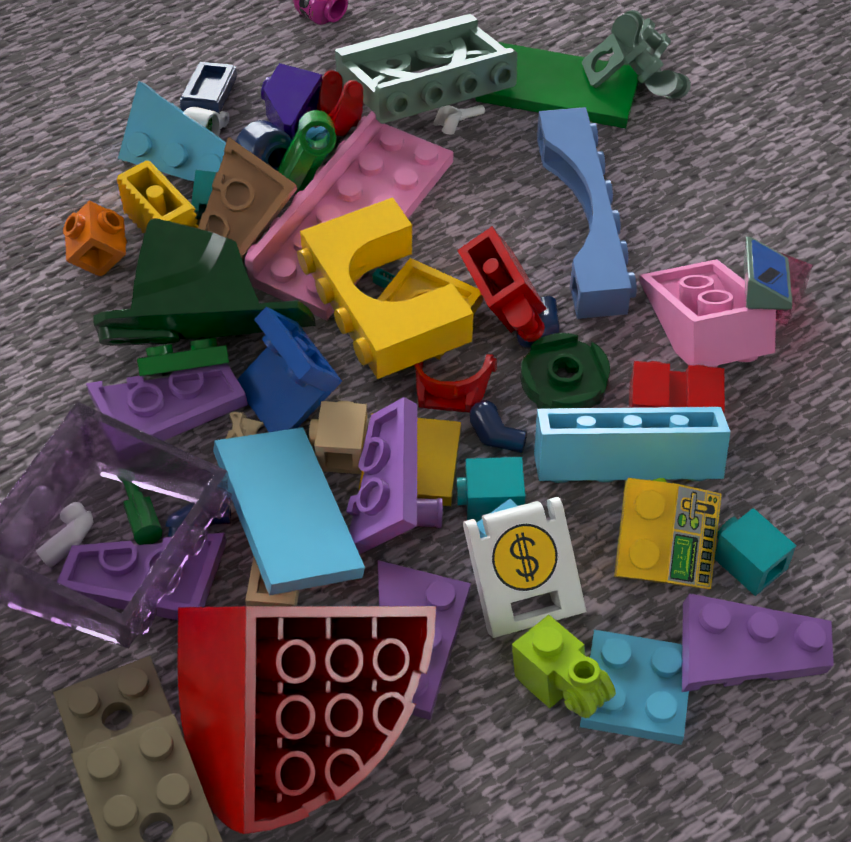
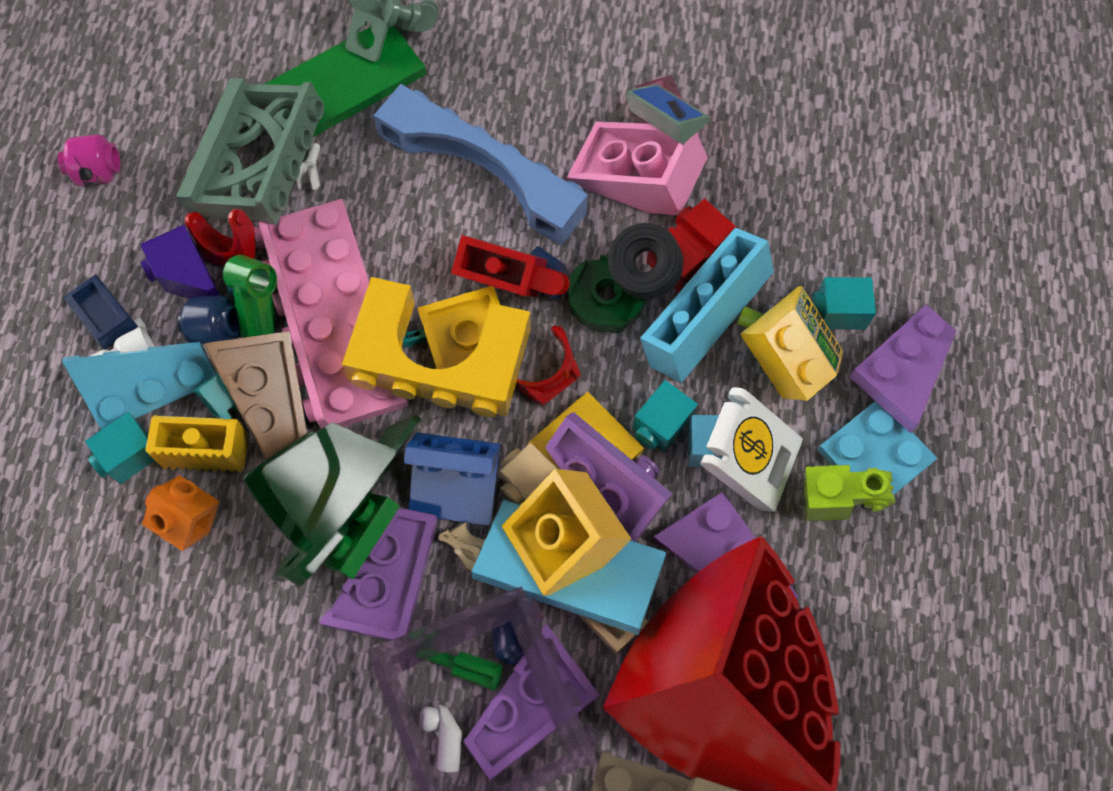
camera: 50 degrees left, 15 degrees up
dark blue arm [470,400,527,453] -> none
none -> teal brick [85,412,155,485]
none -> yellow slope [501,469,631,596]
none -> black tyre [608,223,684,299]

